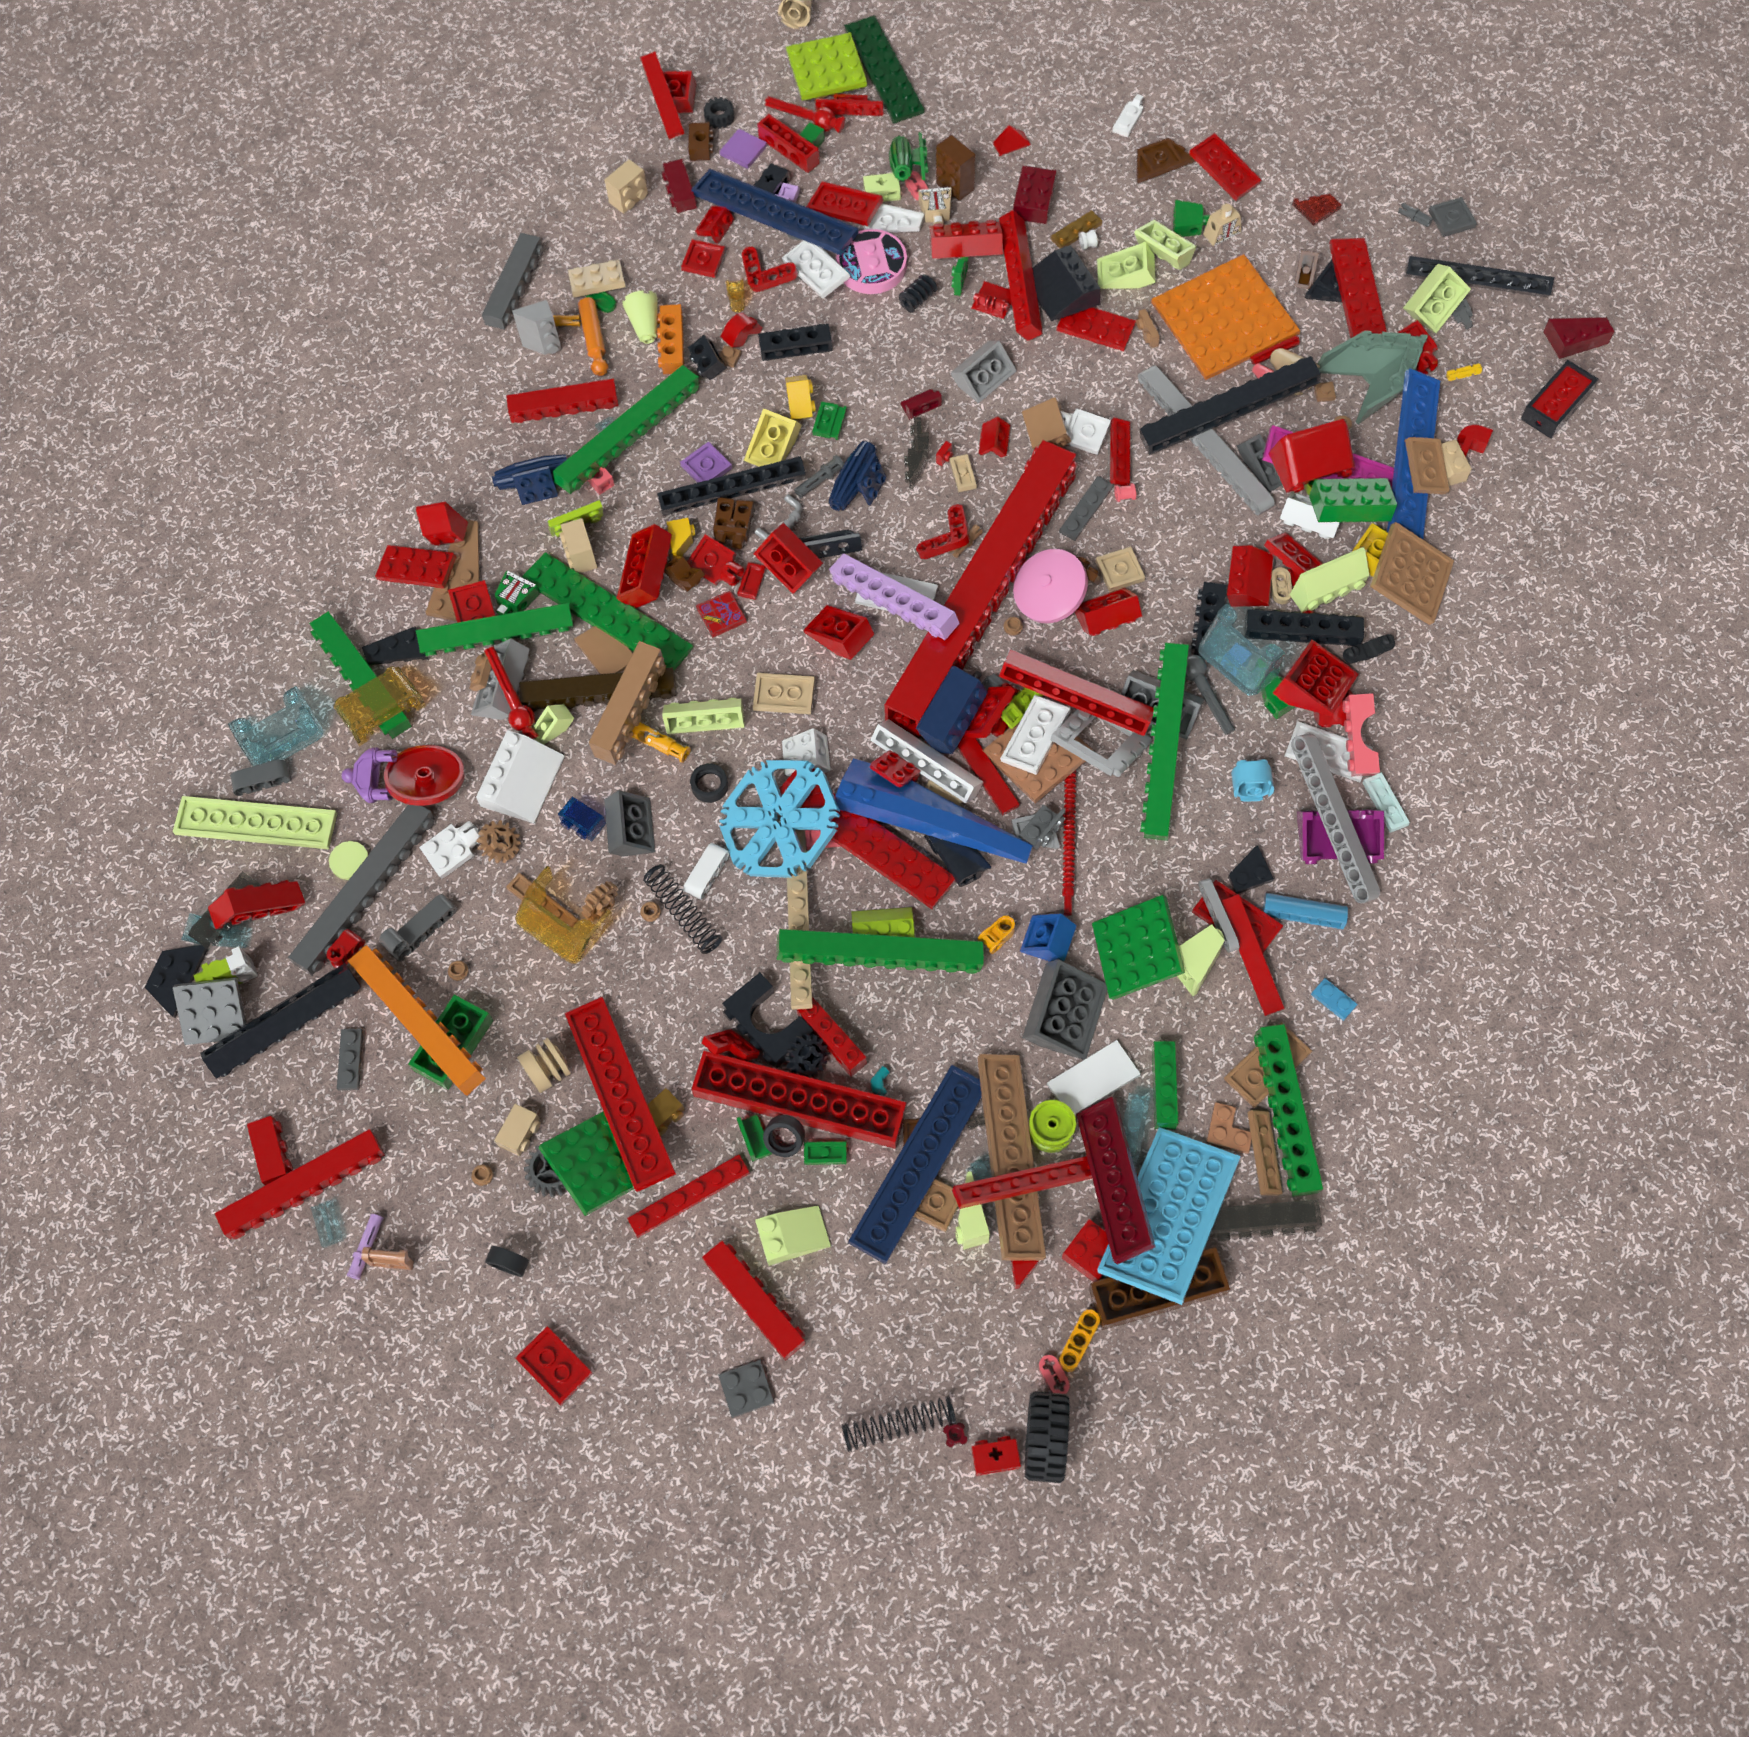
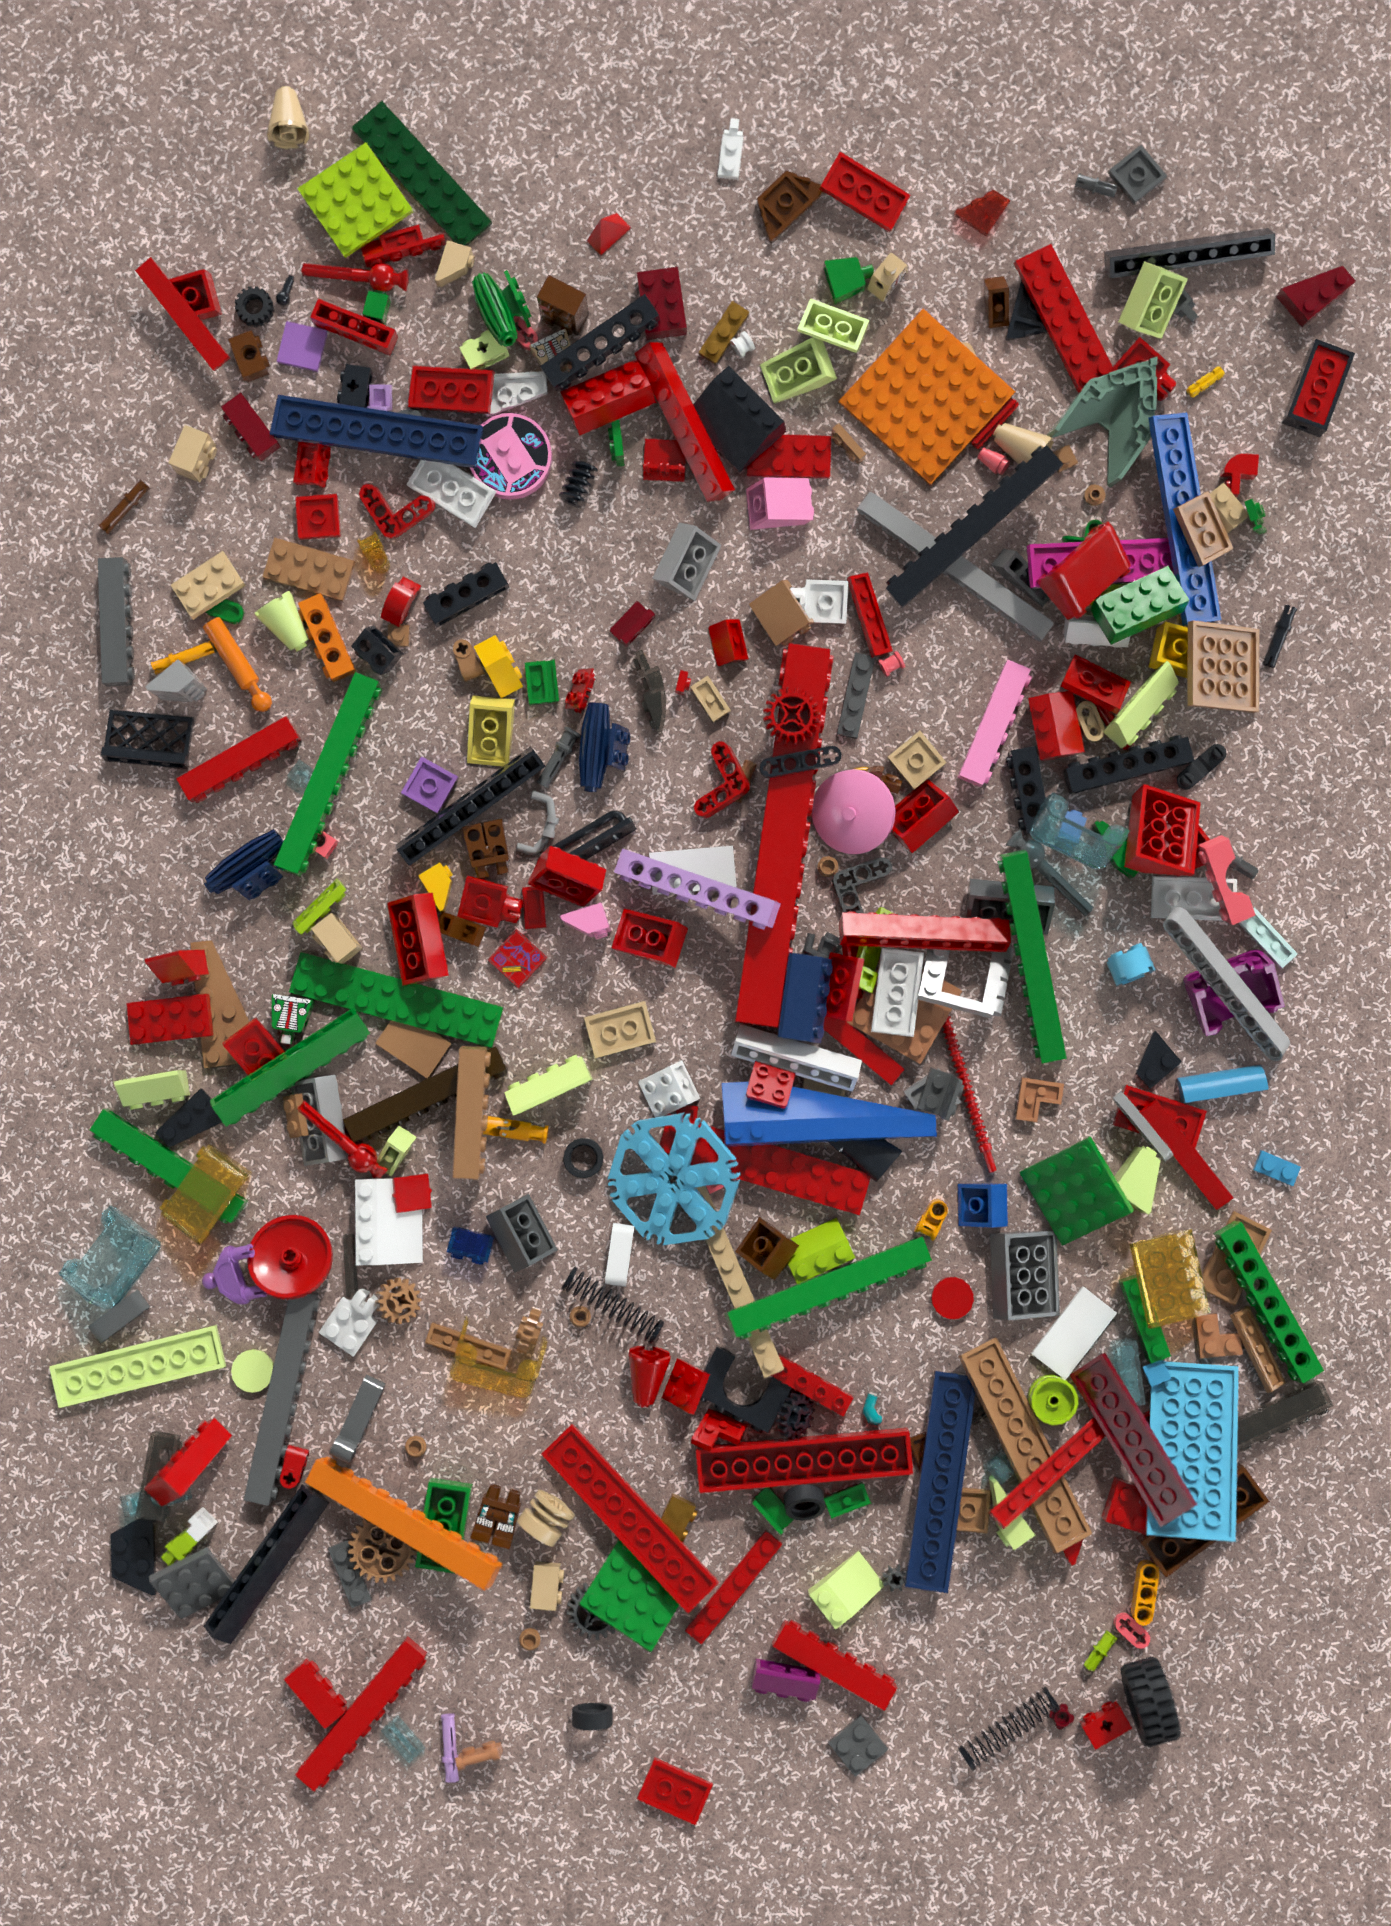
camera: 25 degrees left, 20 degrees up
none -> reddish brown pin [98,479,151,535]
none -> black fence [101,709,194,769]
none -> yellowish green slope [114,1070,190,1110]
none -> medium nougat plate [262,537,355,602]
none -> black piece [276,275,294,306]
none -> clear smoke axle [342,1234,358,1297]
none -> medium nougat gear [348,1518,417,1583]
none -> red piece [392,1173,432,1213]
none -> tan slope [435,240,475,287]
none -> medium nougat piece [453,639,485,682]
none -> reddish brown hips [470,1484,522,1550]
none -> black brick [540,294,660,392]
none -> bright pink slope [560,903,611,940]
none -> red hinge [565,668,595,714]
none -> red cone [628,1345,671,1408]
none -> red plate [661,1358,710,1414]
none -> reddish brown brick [735,1217,800,1280]
none -> bright pink slope [746,478,814,530]
none -> magenta slope [751,1658,821,1702]
none -> black beam [760,746,842,778]
none -> red gear [763,687,820,745]
none -> dark grey beam [833,857,892,913]
none -> dark grey gear [882,1564,906,1592]
none -> red tile [931,1277,974,1319]
none -> bright pink brick [957,660,1032,787]
none -> nougat plate [1015,1077,1064,1122]
none -> lime axle [1084,1630,1118,1672]
none -> clear yellow slope [1129,1229,1211,1328]
none -> dark azure tile [1142,1360,1171,1388]
none -> dark grey axle [1229,854,1259,879]
none -> green plate [1244,499,1267,535]
none -> black pin [1262,605,1298,668]

